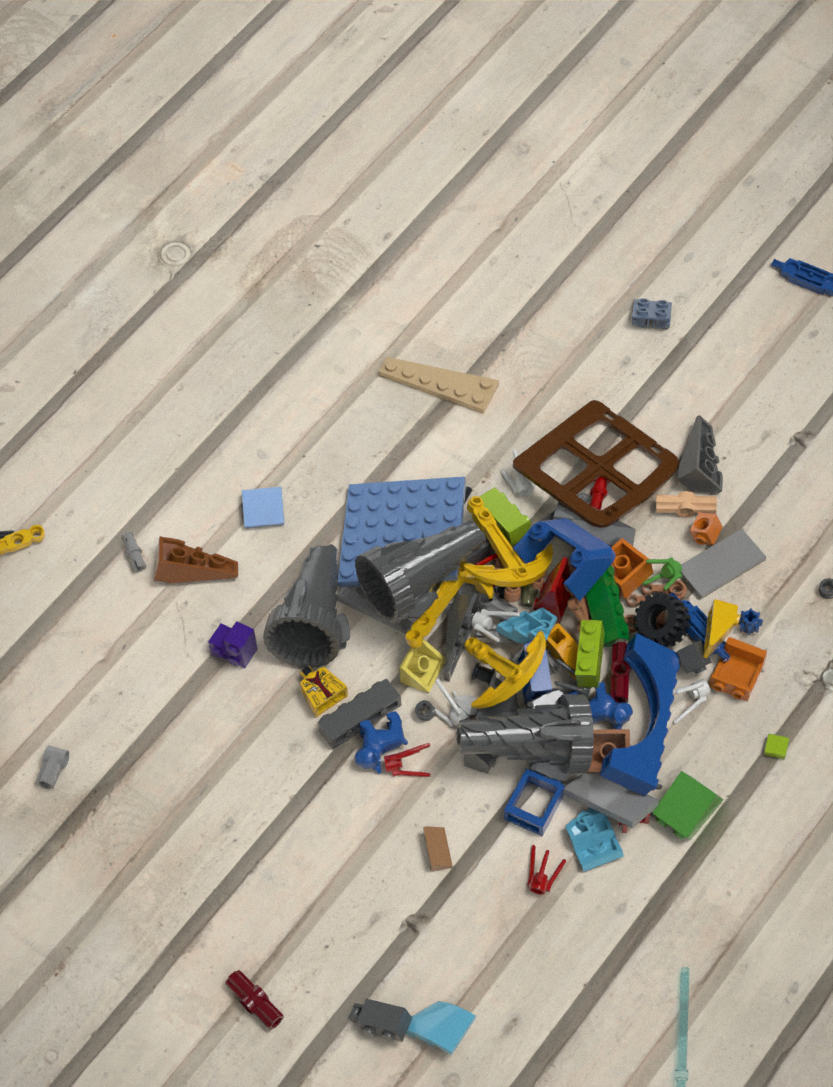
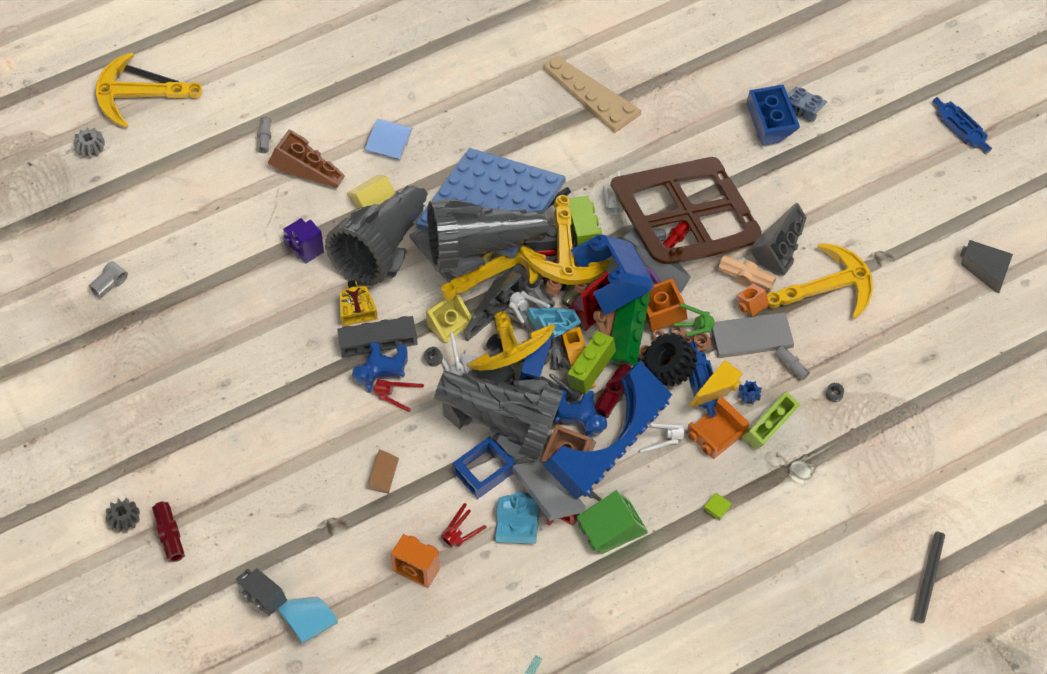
camera: 20 degrees right, 0 degrees up
dark grey brick [677,640,712,674] -> none
none -> dark grey gear [105,498,140,533]
none -> light yellow slope [347,175,395,208]
none -> orange brick [391,534,440,588]
none -> lime brick [742,391,800,450]
none -> blue slope [746,84,800,146]
none -> yellow piece [767,244,873,319]
none -> light grey pin [775,345,810,381]

